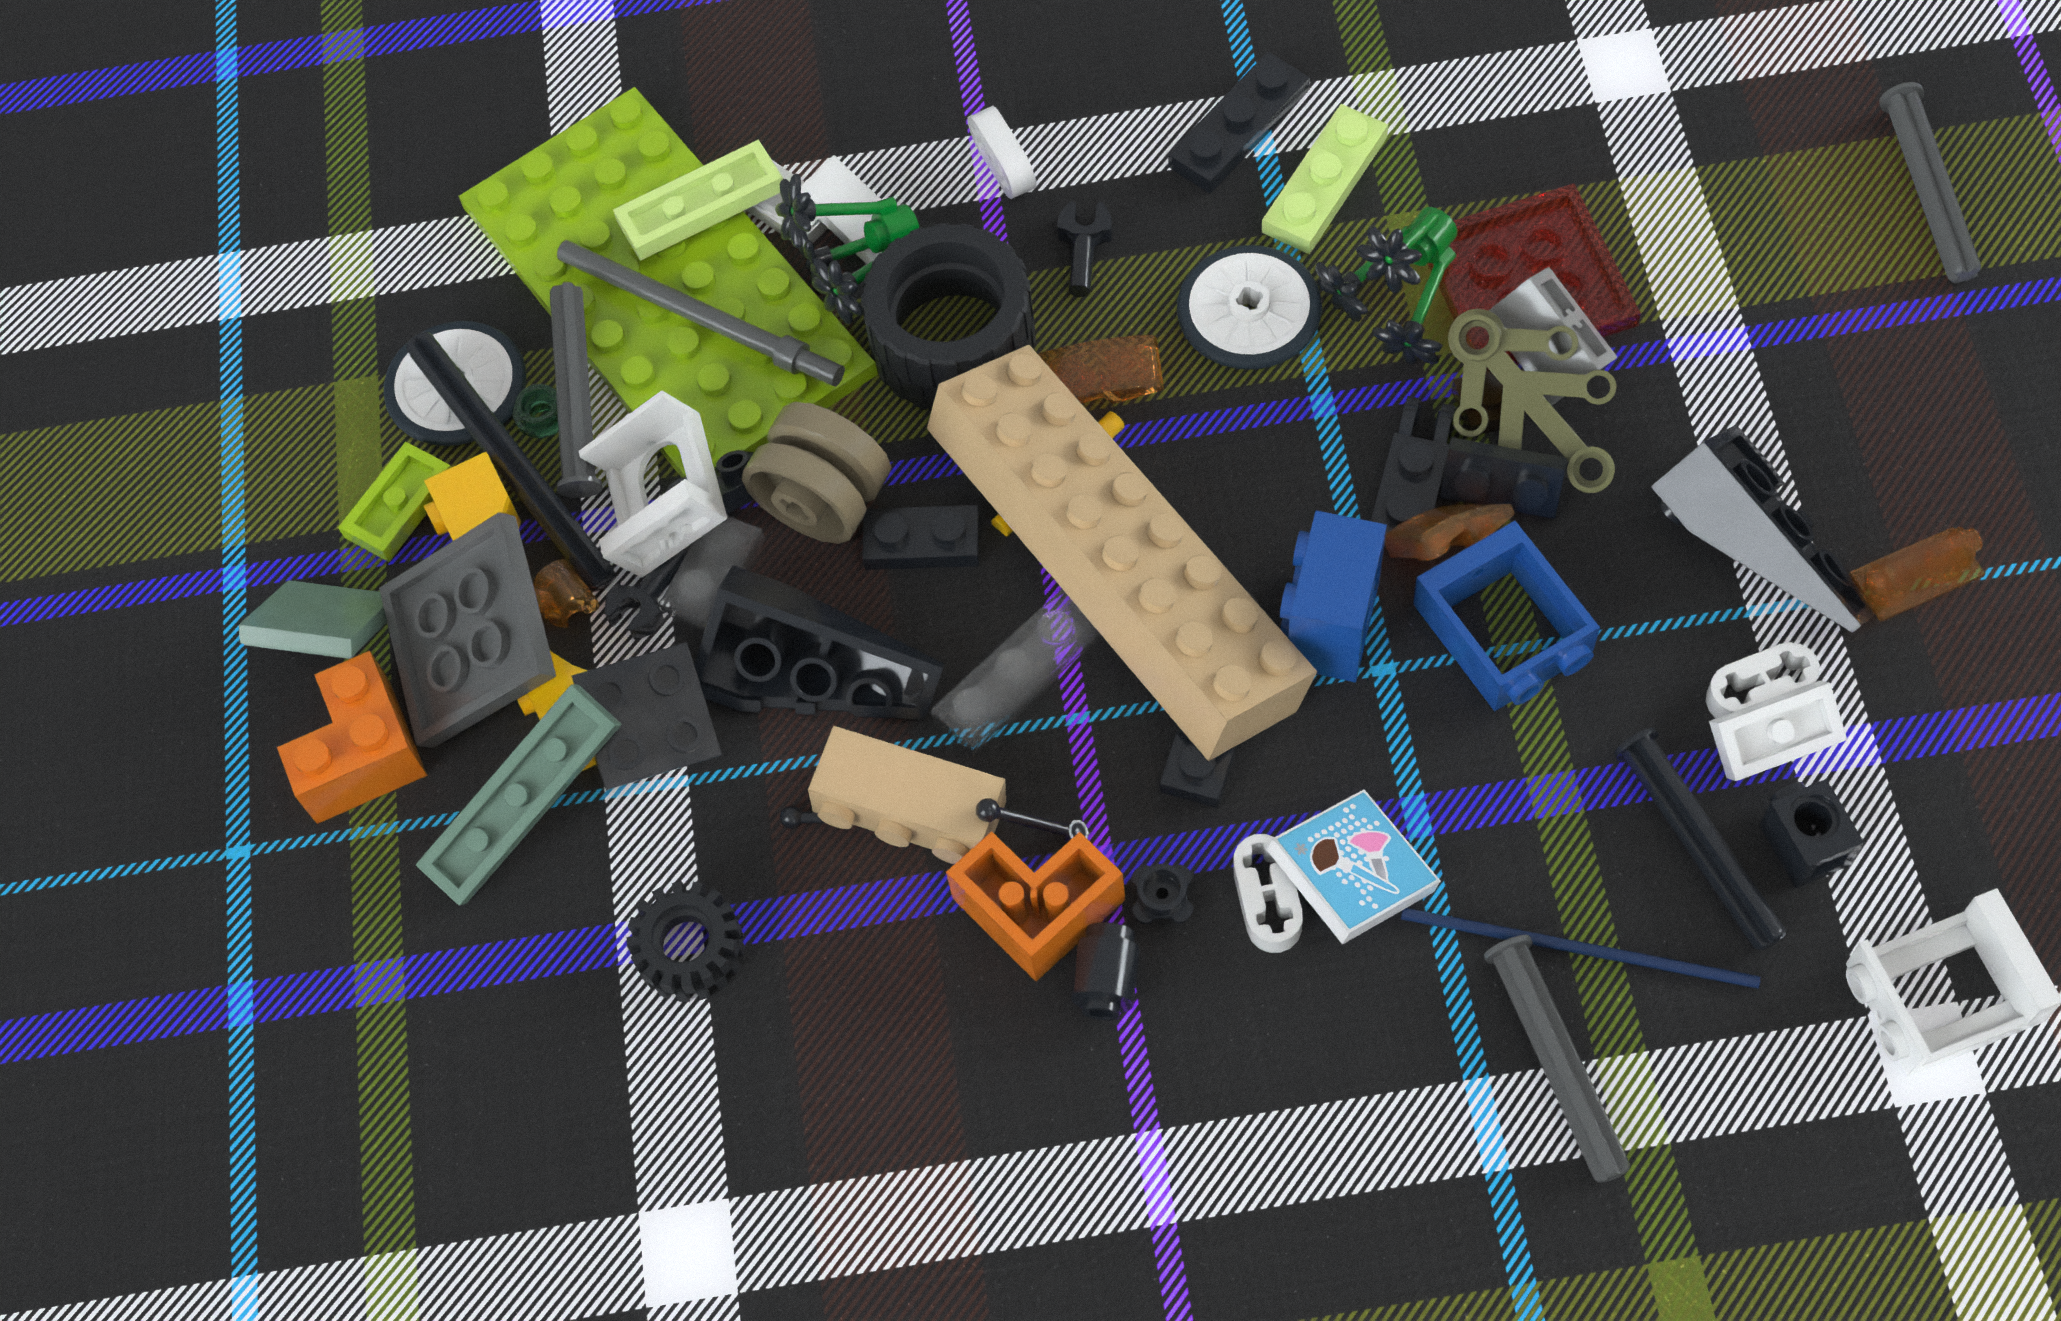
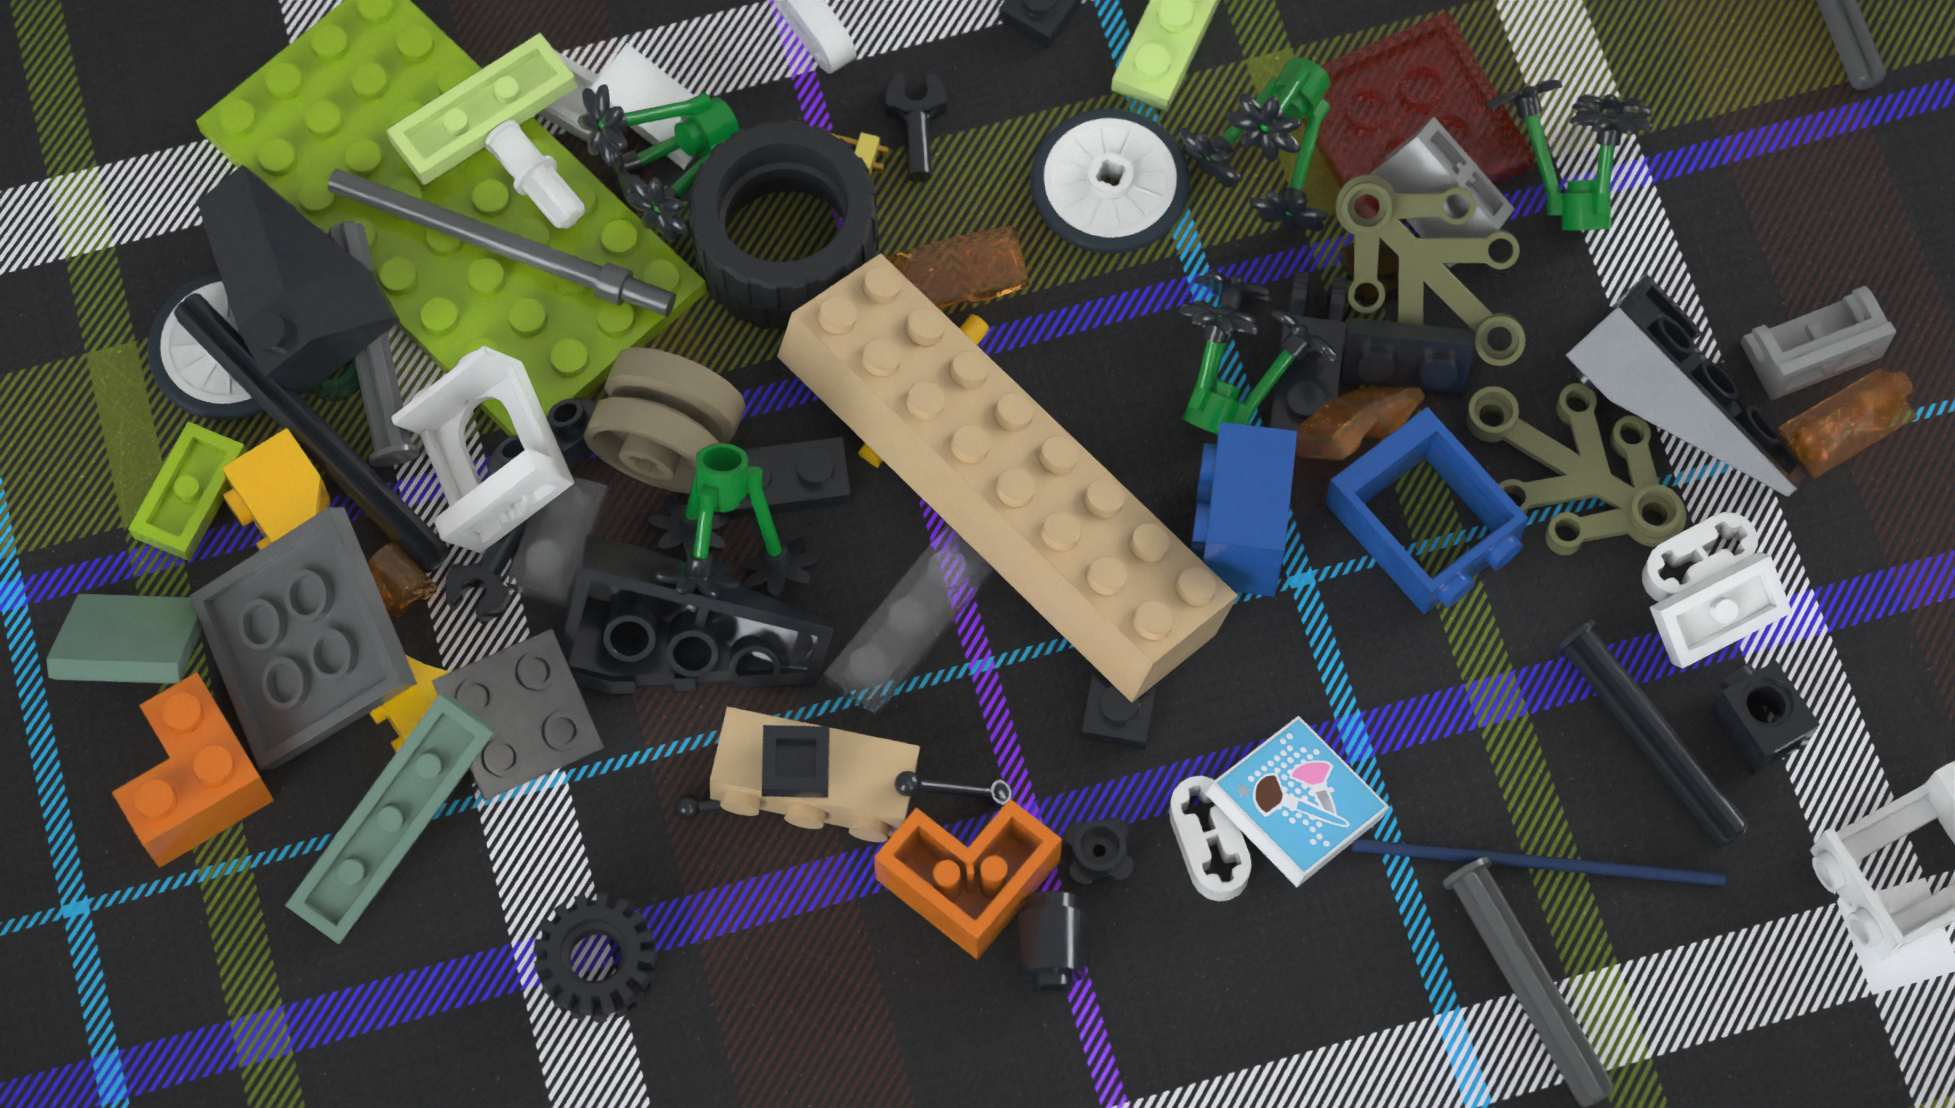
camera: 15 degrees left, 5 degrees up
none -> black wedge [197,165,400,395]
none -> white axle [485,120,585,229]
none -> plant [647,443,822,599]
none -> black plate [762,725,830,798]
none -> light yellow piece [830,133,889,177]
none -> plant [1178,271,1338,435]
none -> olive plant [1466,383,1686,555]
none -> plant [1485,80,1653,230]
none -> light grey hinge [1741,286,1896,401]

